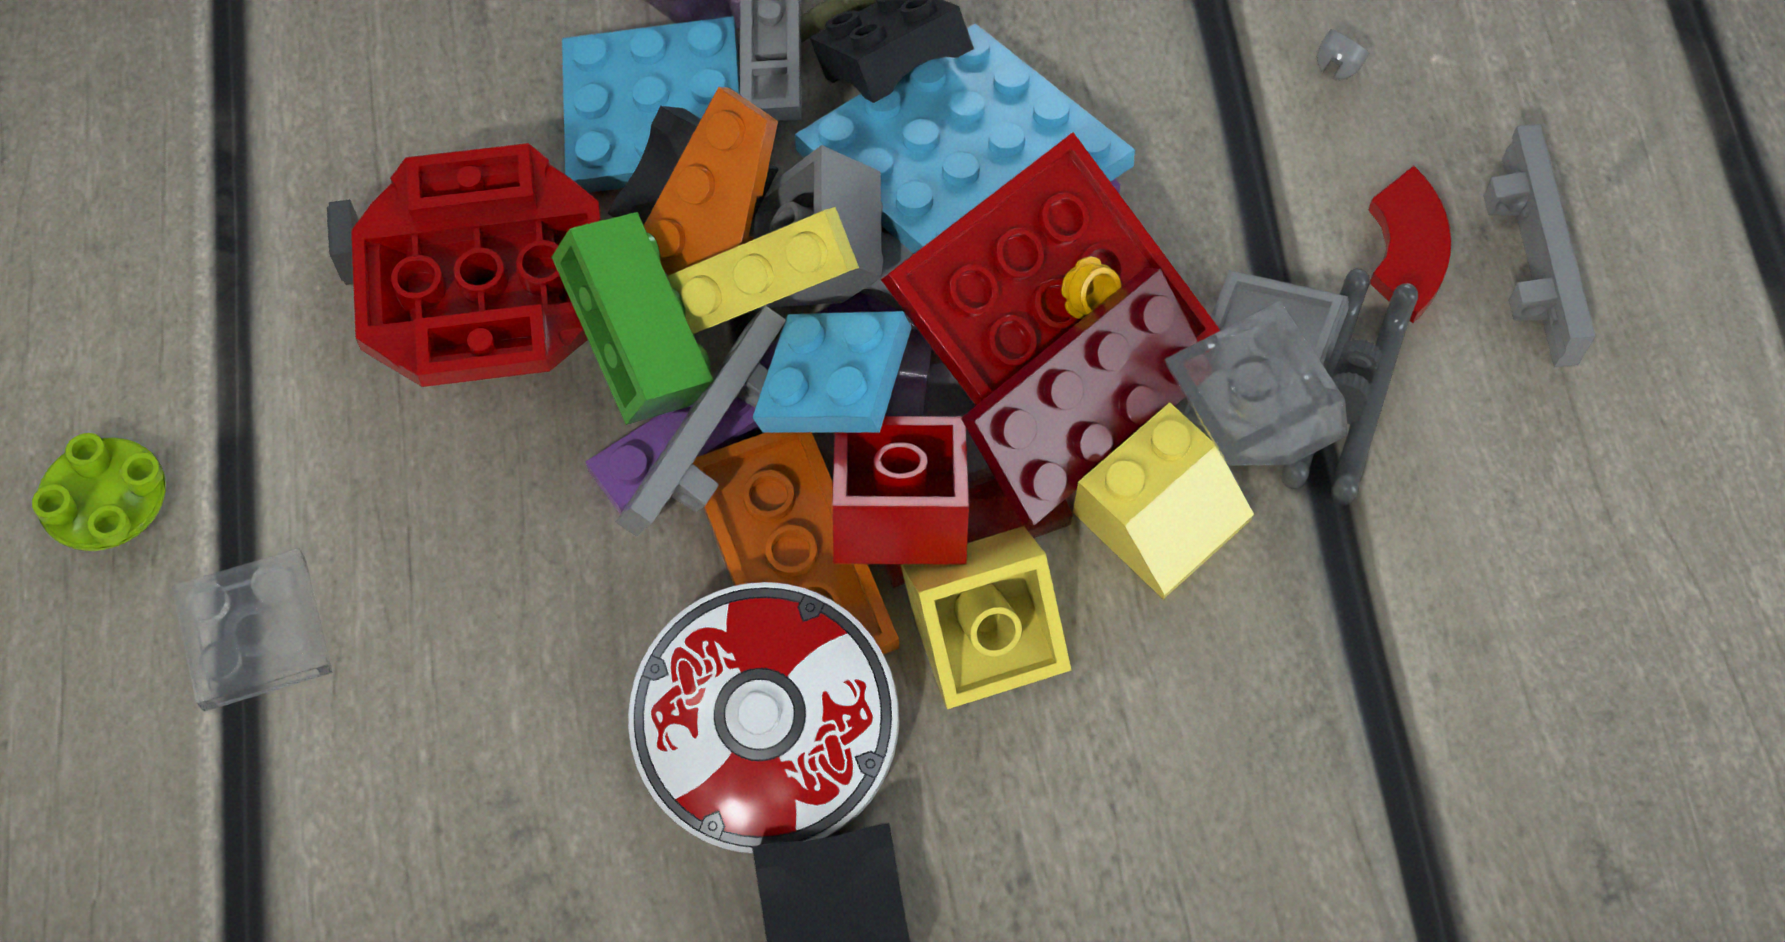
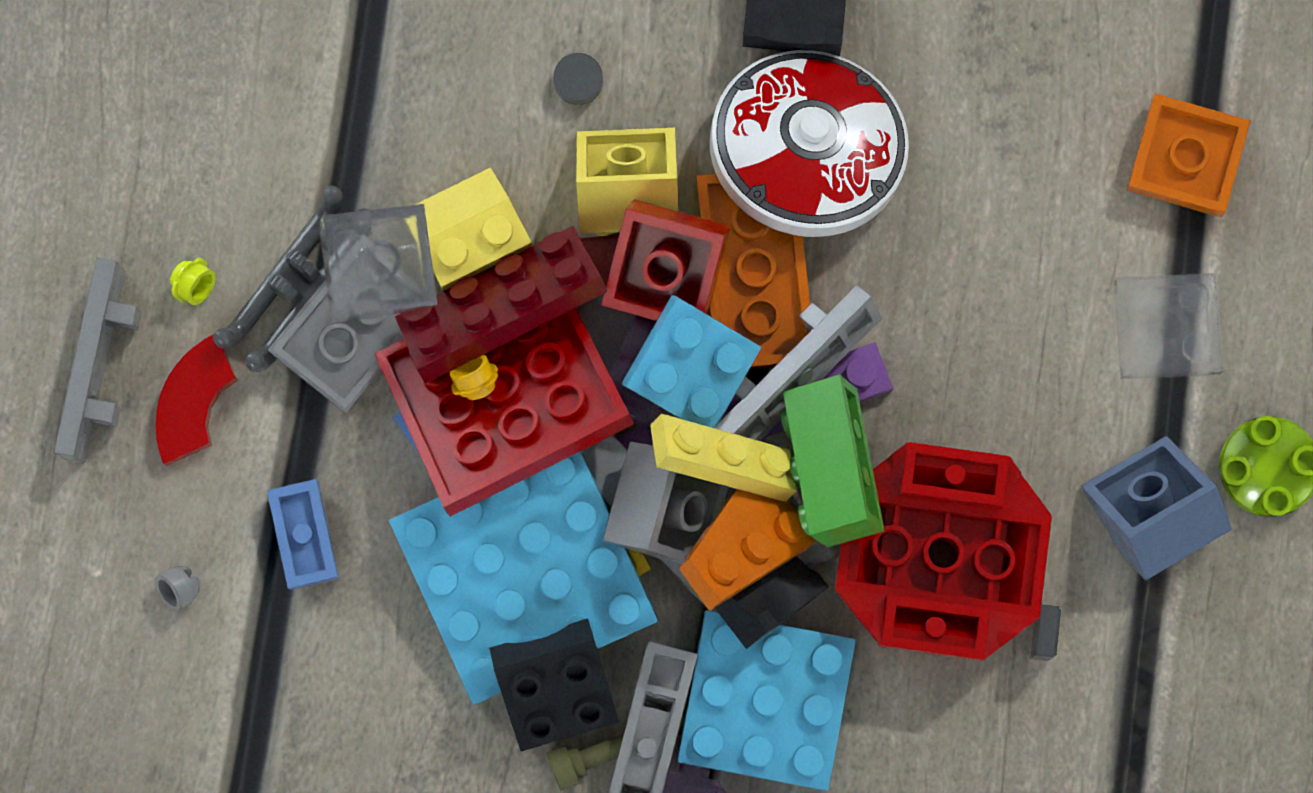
camera: 160 degrees left, 15 degrees up
none -> neon yellow plate [170,258,216,305]
none -> medium blue plate [267,479,340,590]
none -> dark grey tile [553,53,603,105]
none -> sand blue slope [1081,436,1232,581]
none -> orange plate [1126,93,1251,218]

